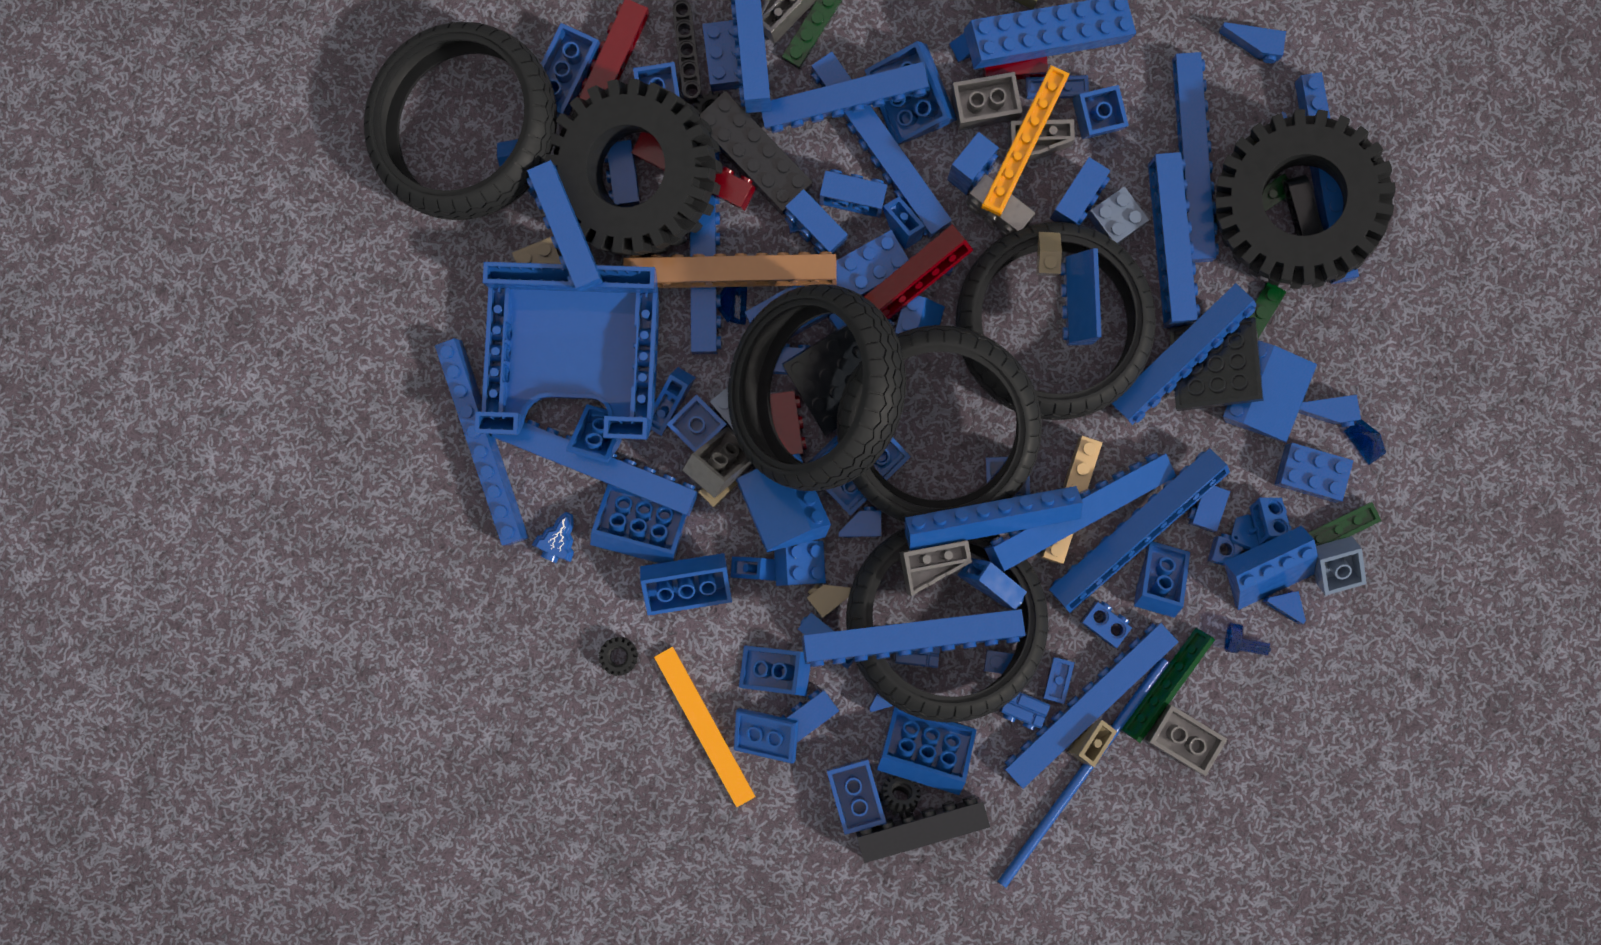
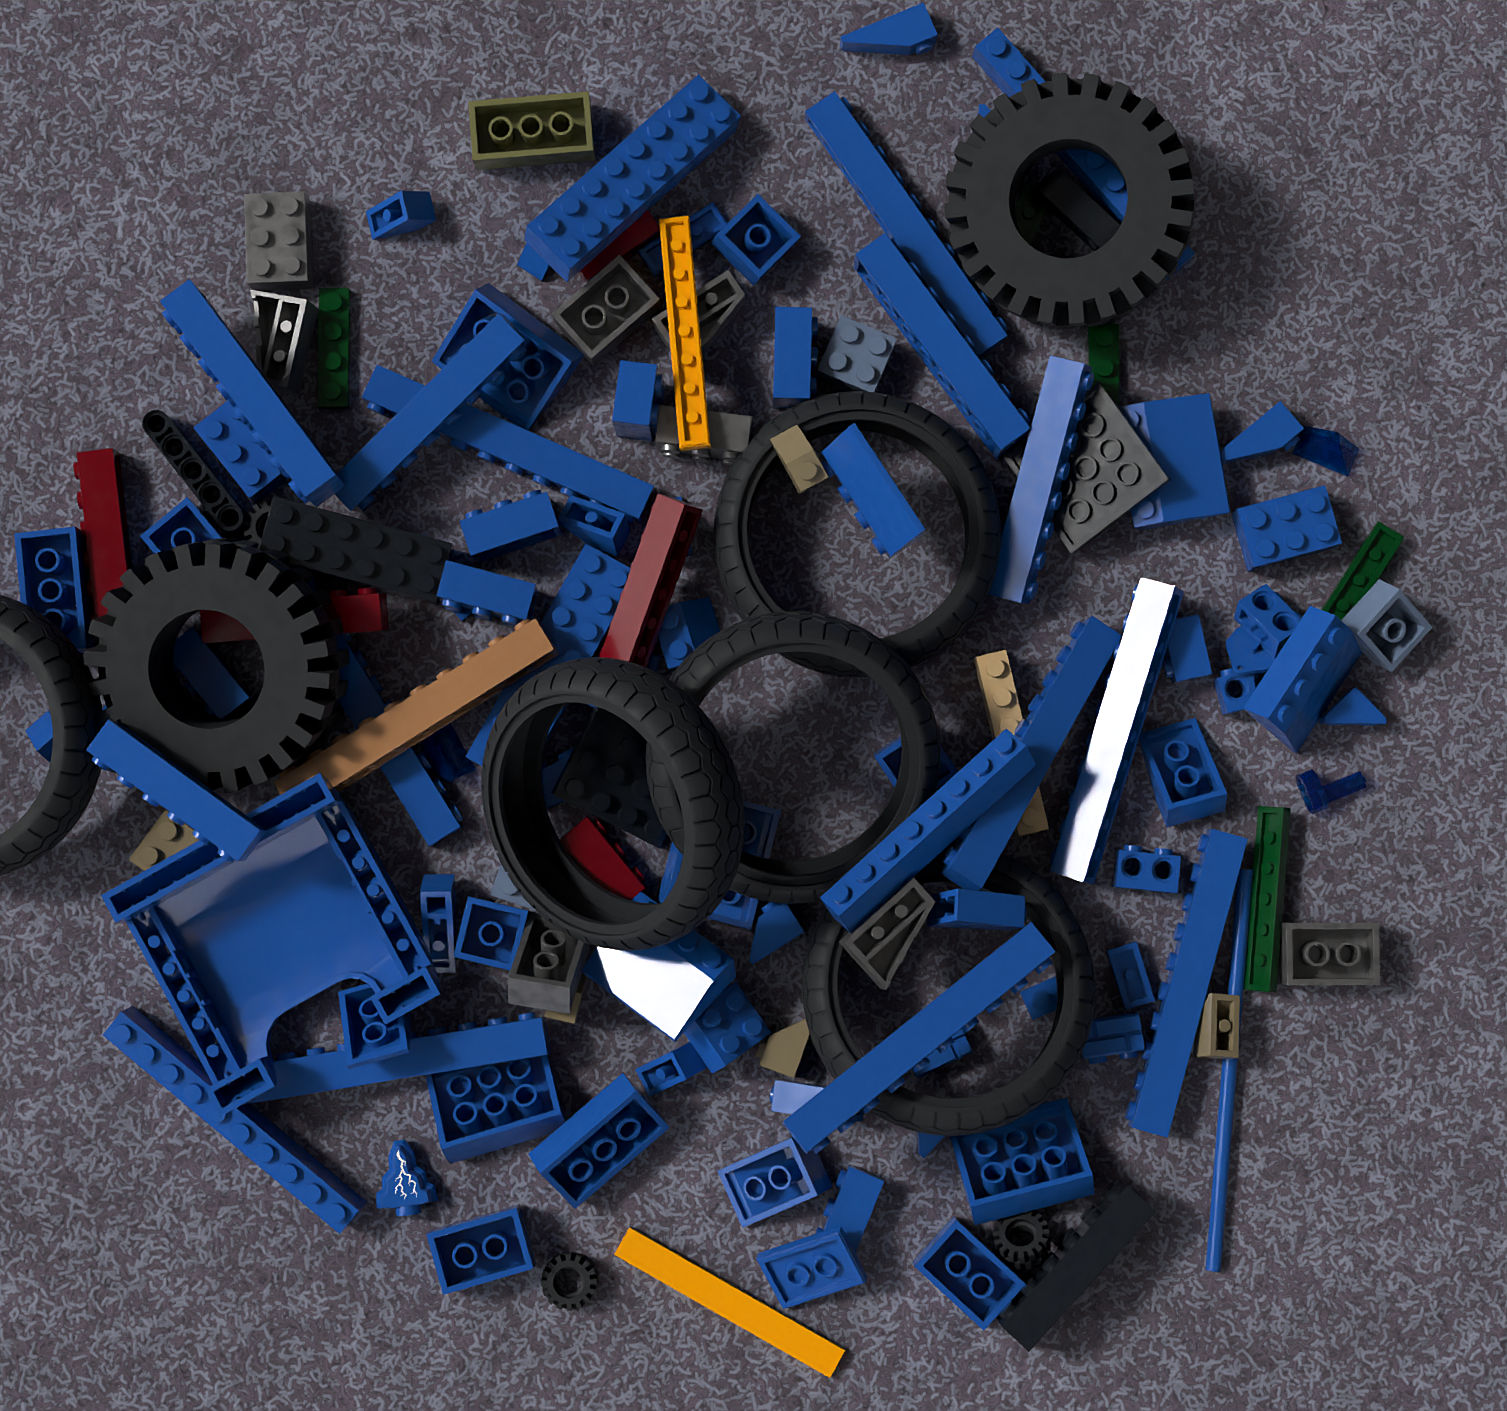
camera: 30 degrees left, 0 degrees up
none -> blue brick [426,1204,536,1295]

